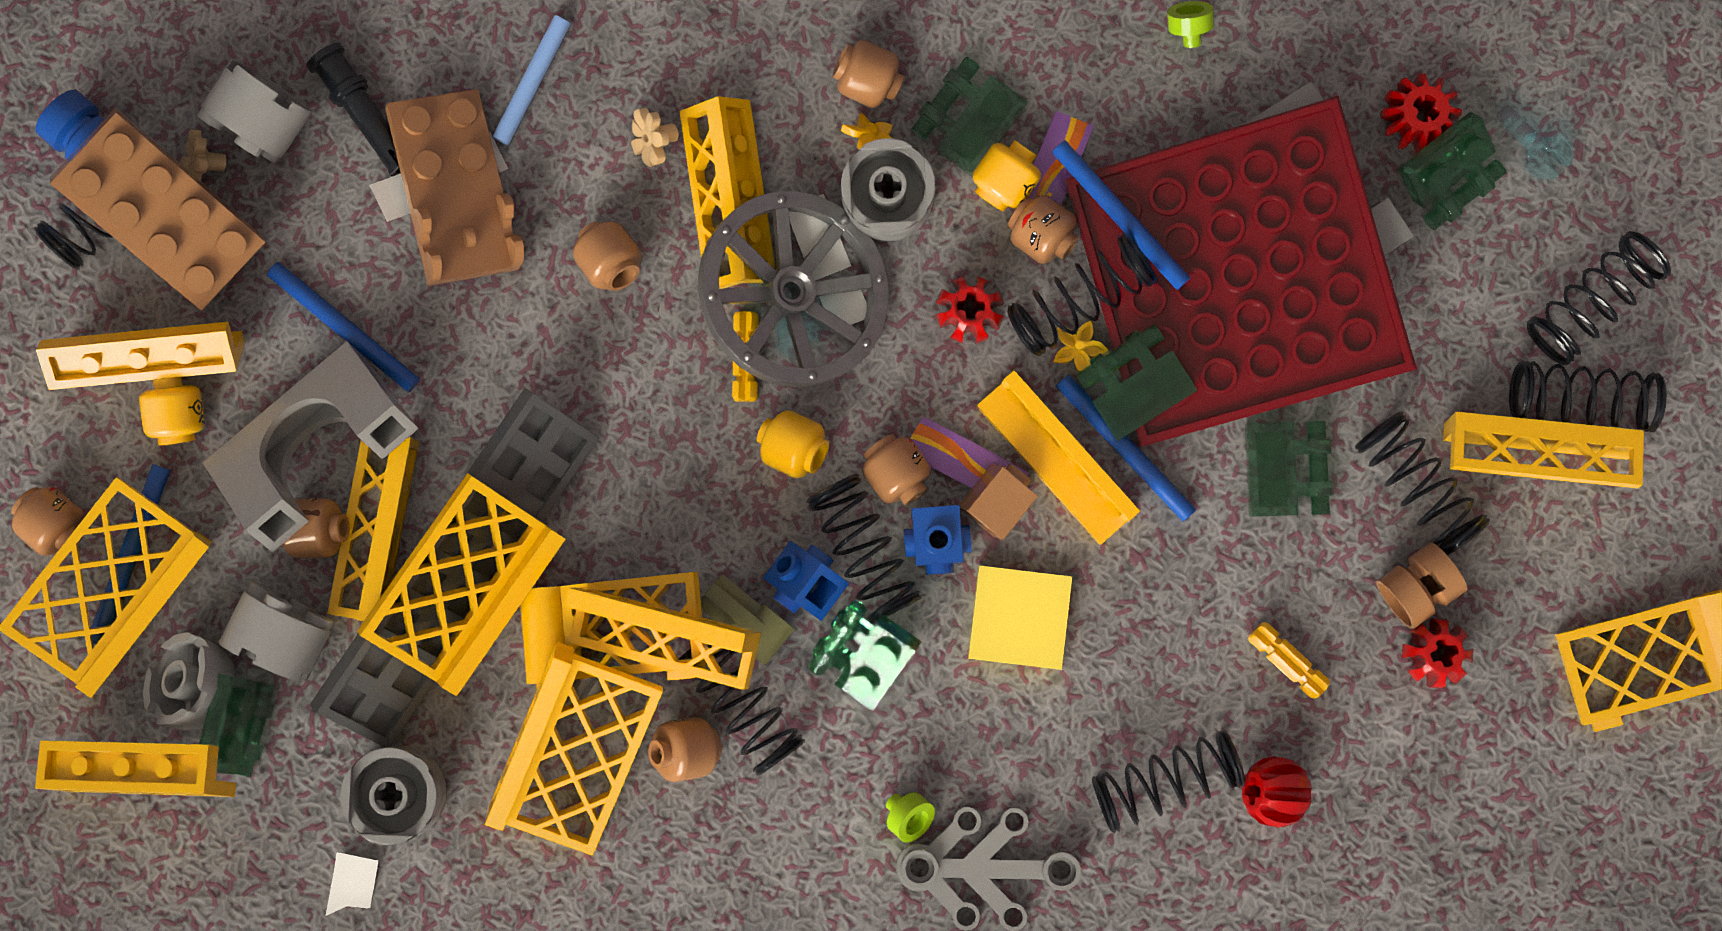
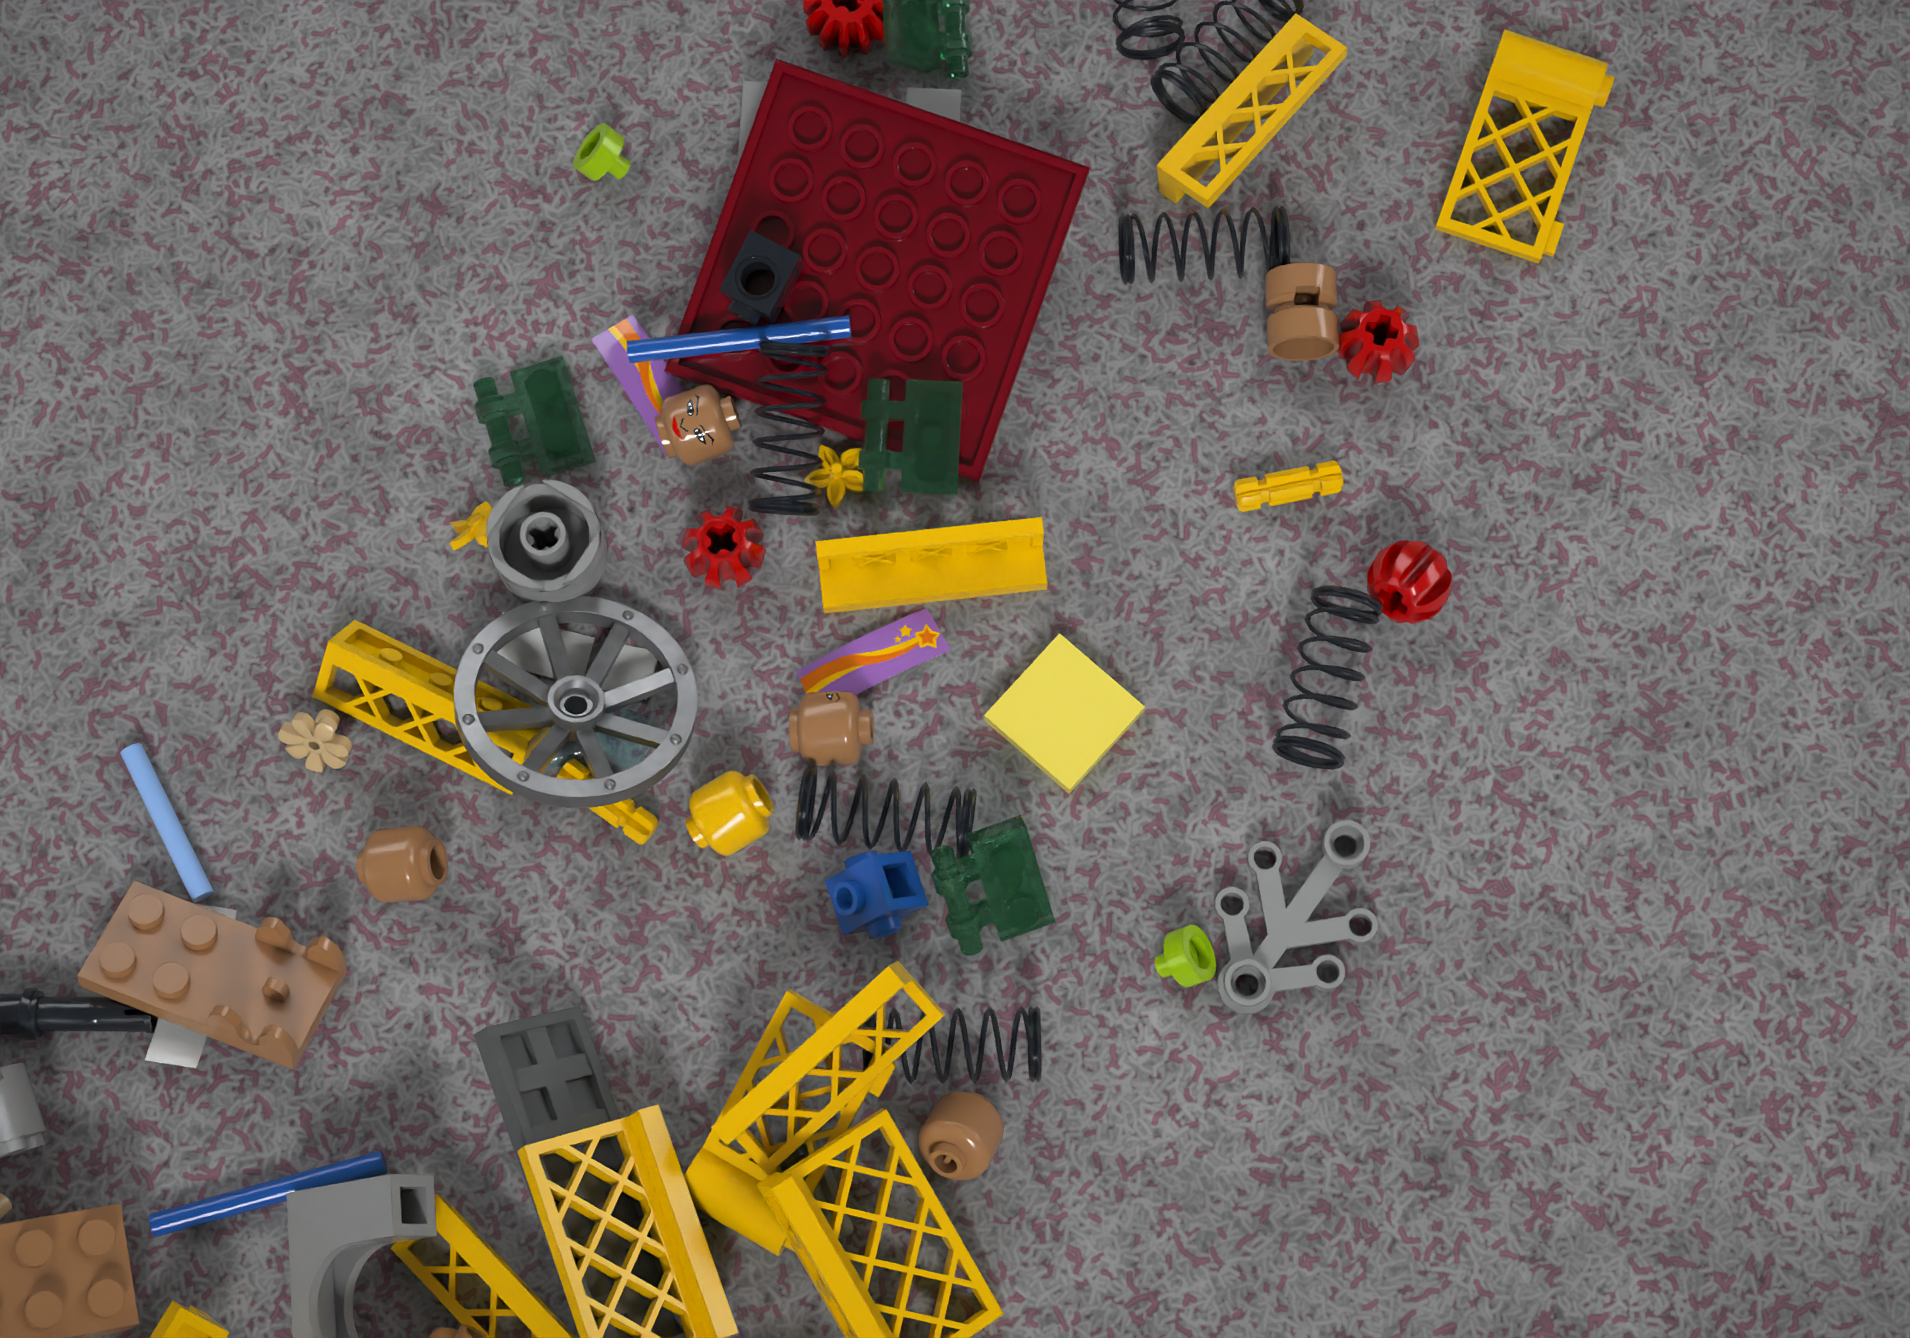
camera: 55 degrees left, 10 degrees down
olive piece [701,574,795,666] -> none
medium nougat head [832,40,904,108] -> none
blue brick [904,505,971,575] -> none
medium nougat brick [959,464,1038,540] -> none
yellow head [972,140,1041,212] -> none
blue bar [1055,374,1196,522] -> none
clear green plate [1245,421,1334,518] -> none
none -> black brick [719,230,805,325]

